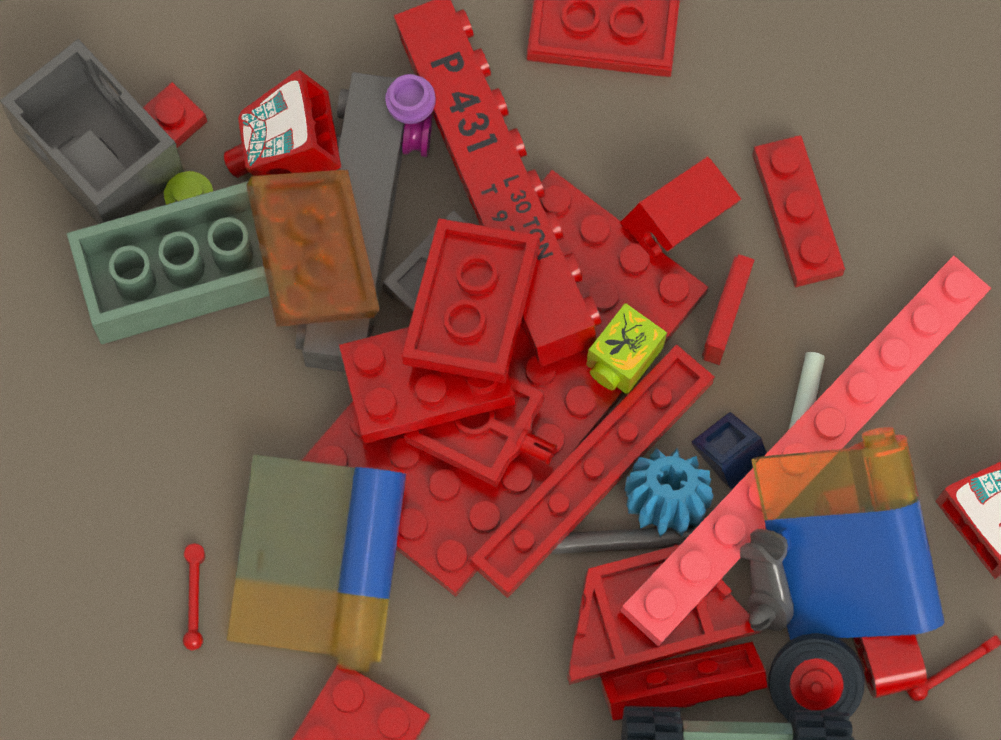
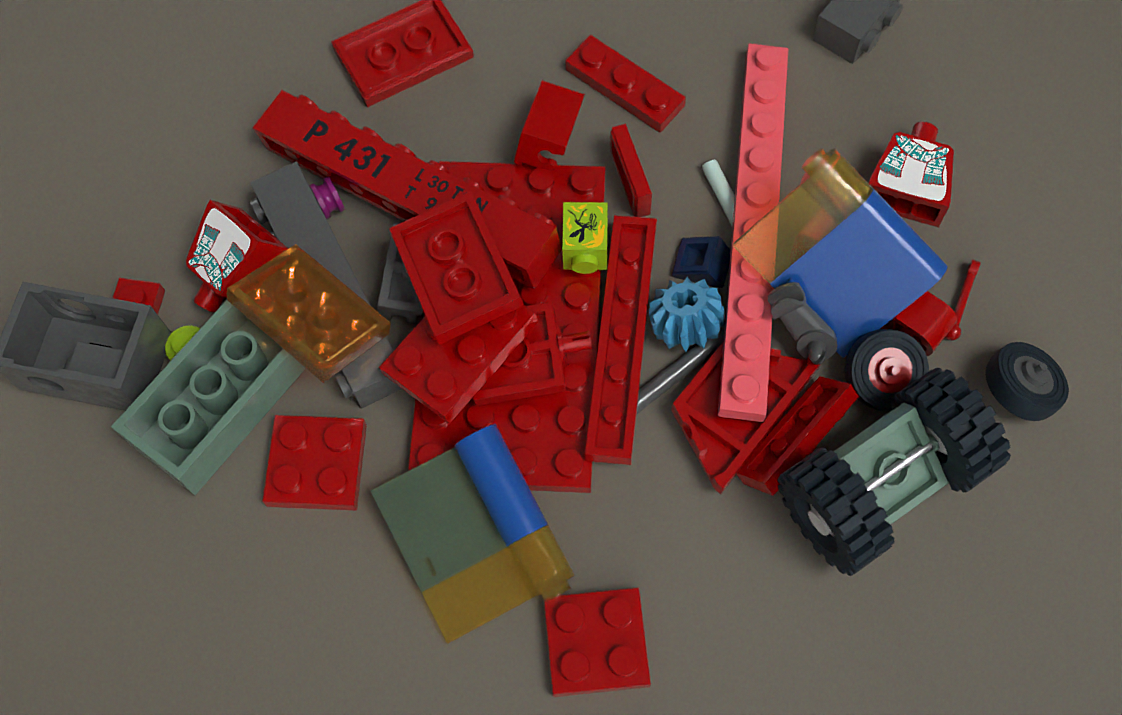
camera: 30 degrees left, 5 degrees down
red hinge [182,543,205,651] -> none
medium lavender plate [385,74,436,124] -> none
none -> red plate [262,415,367,511]

